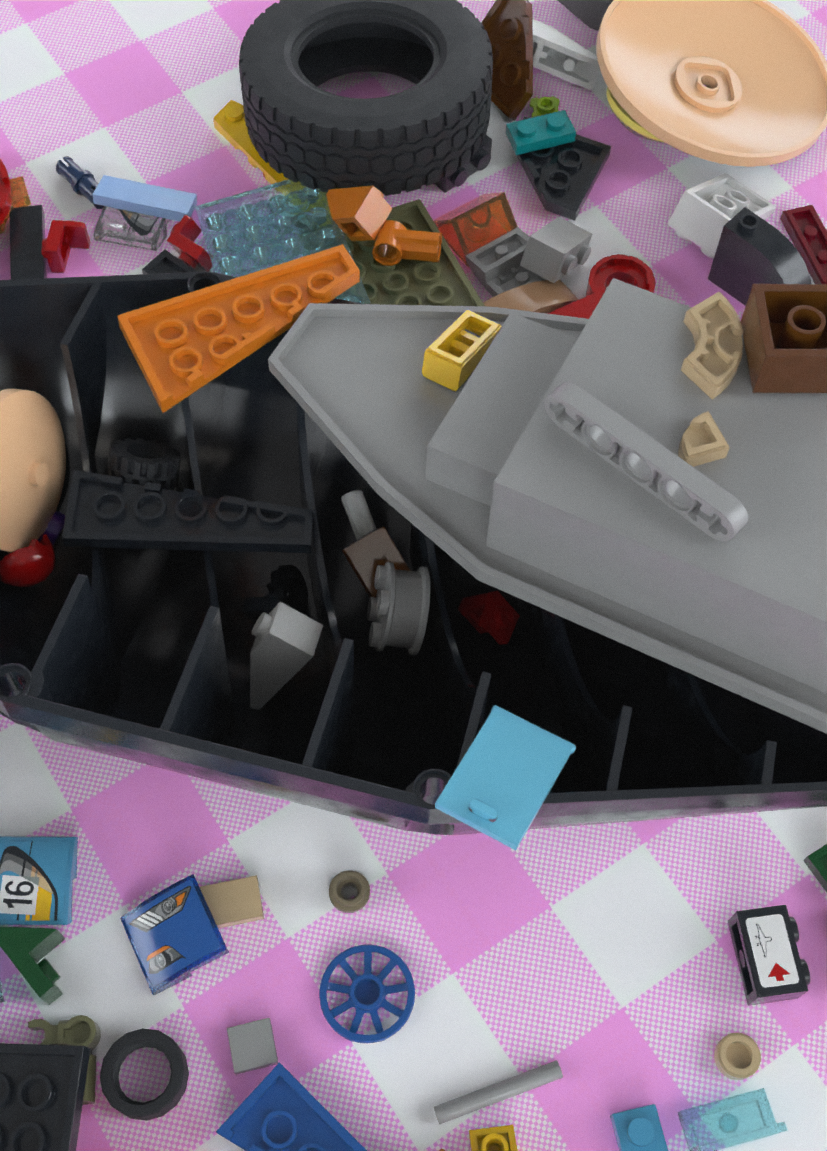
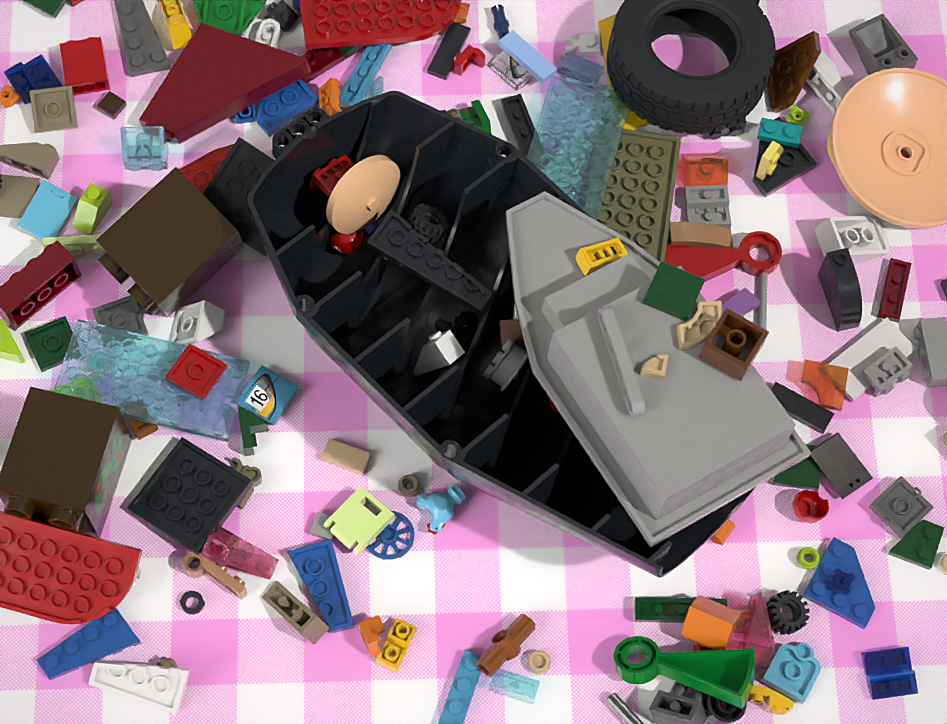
camera: 30 degrees right, 5 degrees up
black tyre [100,1028,189,1121] -> none
orange wing [117,244,360,413] -> none
slope [120,874,229,996] -> none
red bracket [166,215,215,272] -> none
orange slope [326,185,393,241] -> none
orange piece [372,220,442,266] -> none
light grey bar [433,1060,563,1125] -> none
medium azure container [435,705,576,850] -> none
light grey brick [520,217,593,283] -> none
brick [728,905,810,1006] -> none
none -> yellowish green container [324,486,395,555]
none -> medium azure animal [416,484,466,535]
none -> dark orange piece [476,614,536,677]
none -> clear light blue panel [557,52,604,88]
none -> white plate [564,34,600,56]
none -> dark green tile [642,261,705,322]
none -> light yellow wing [756,141,784,180]

